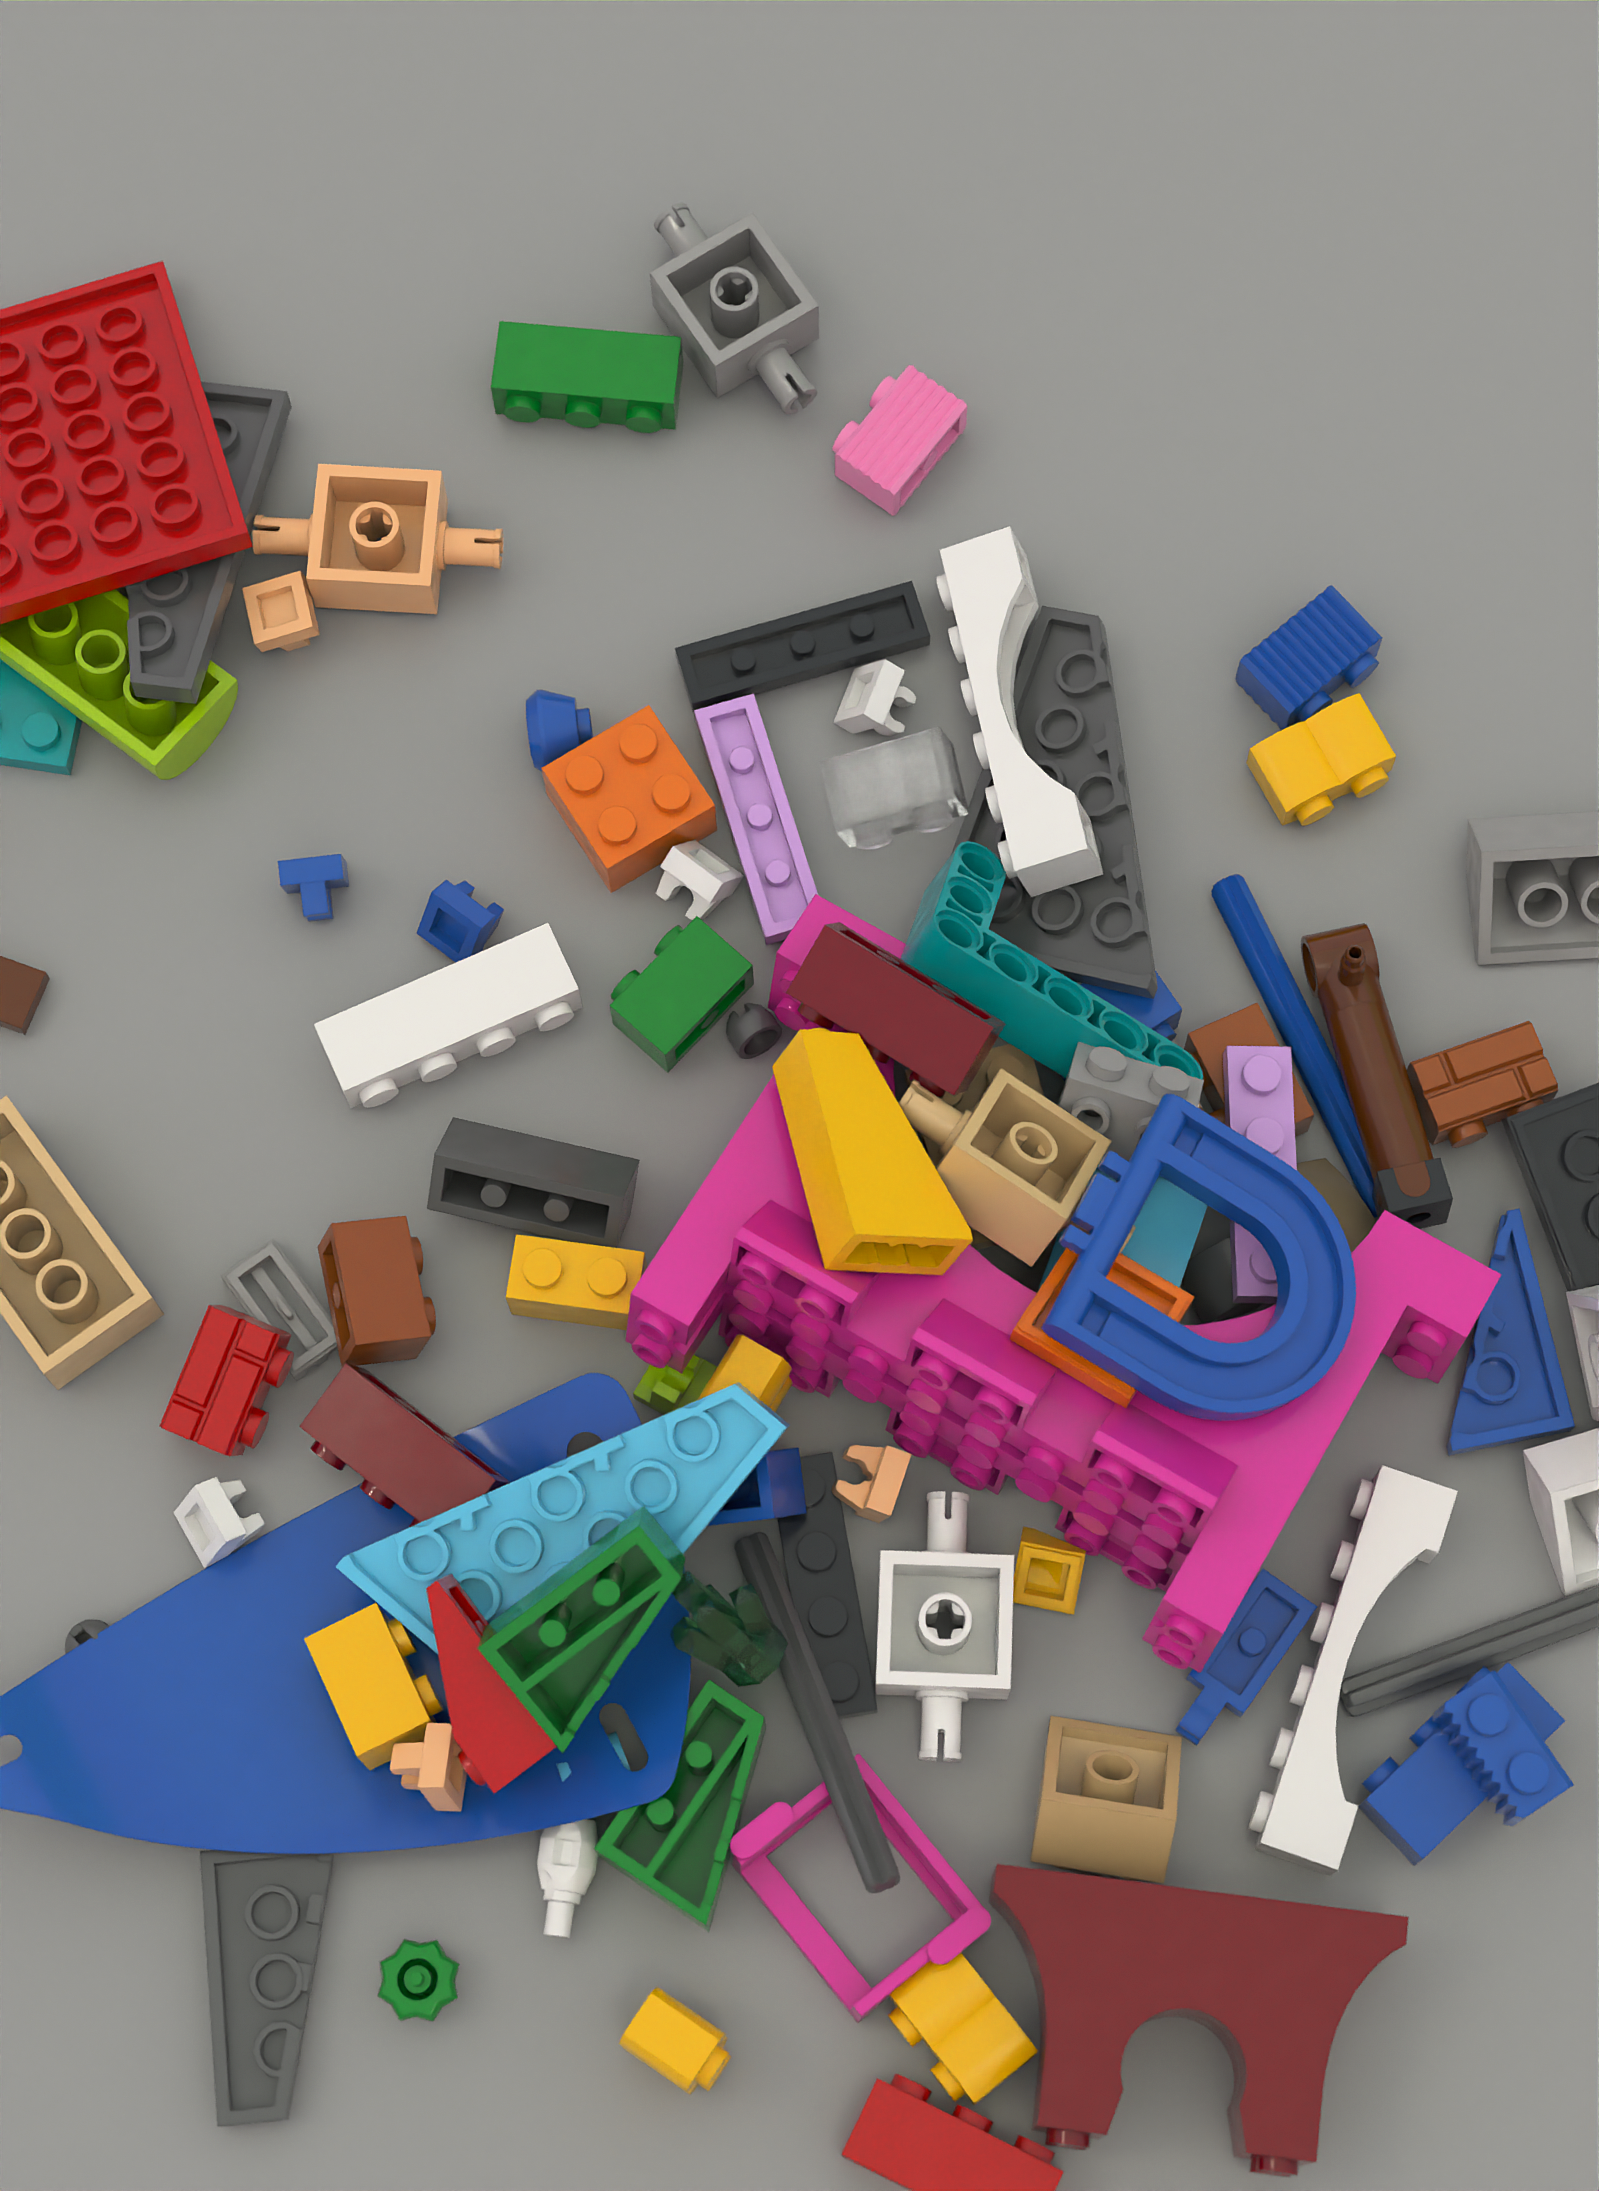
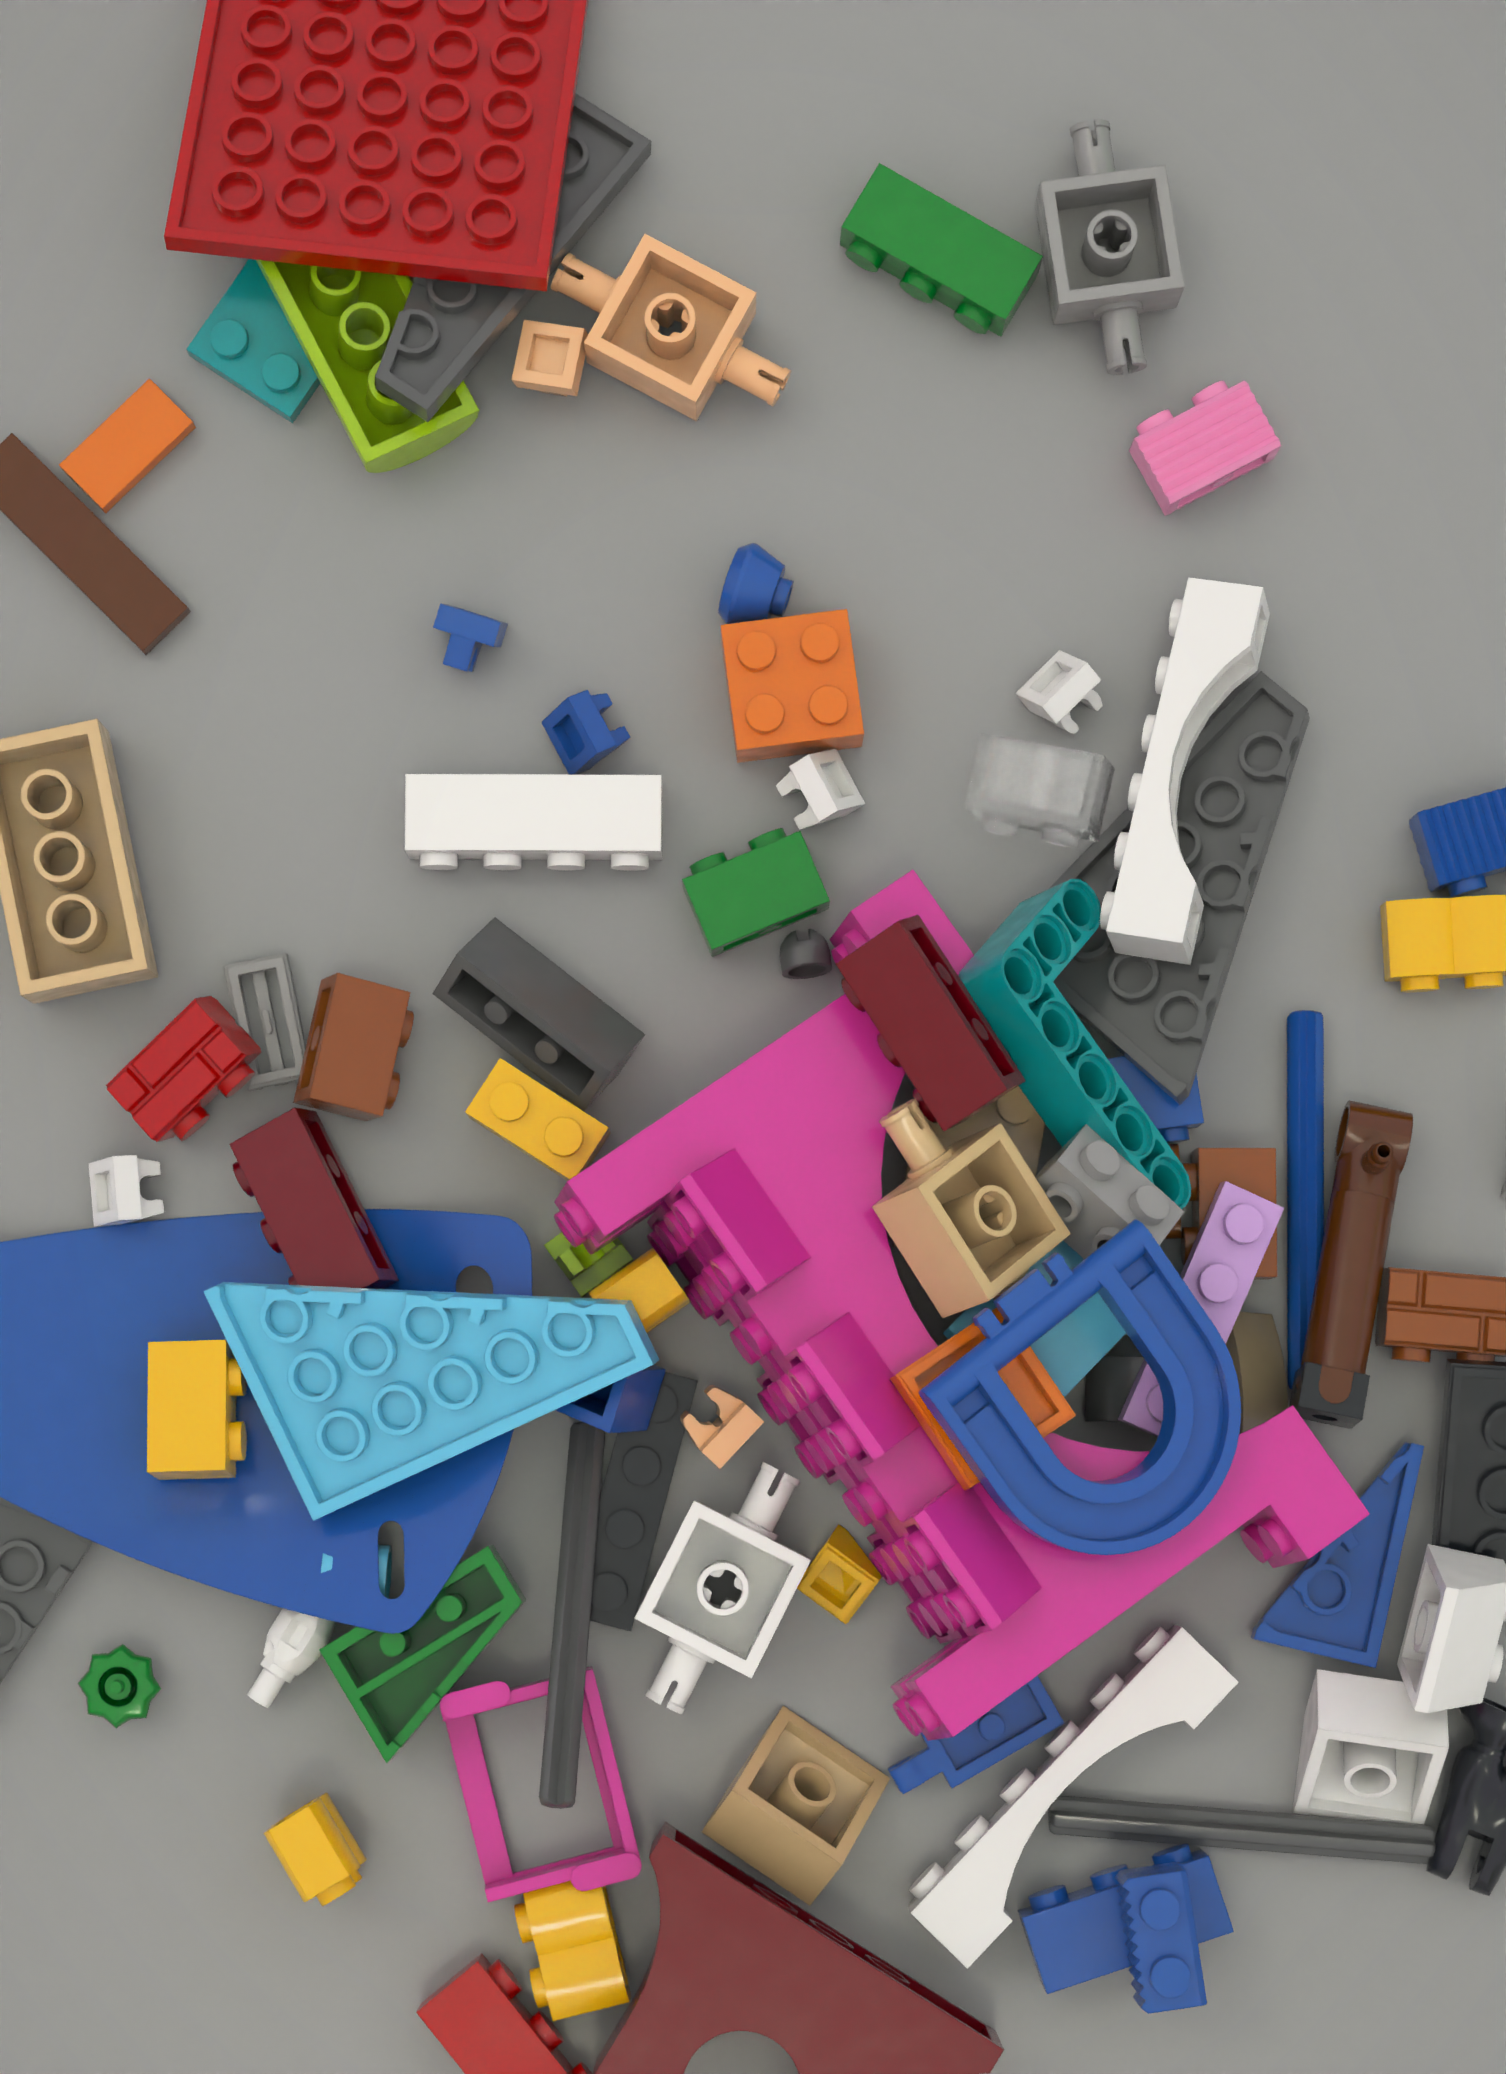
camera: 20 degrees right, 10 degrees up
light nougat tile [390,1723,467,1812] -> none
red slope [426,1573,557,1794] -> none
green wedge [477,1506,686,1754] -> none
clear green rock [670,1570,788,1687] -> none
black plate [675,581,930,712] -> none
lavender plate [694,693,818,945] -> none
yellow slope [772,1028,973,1275] -> none

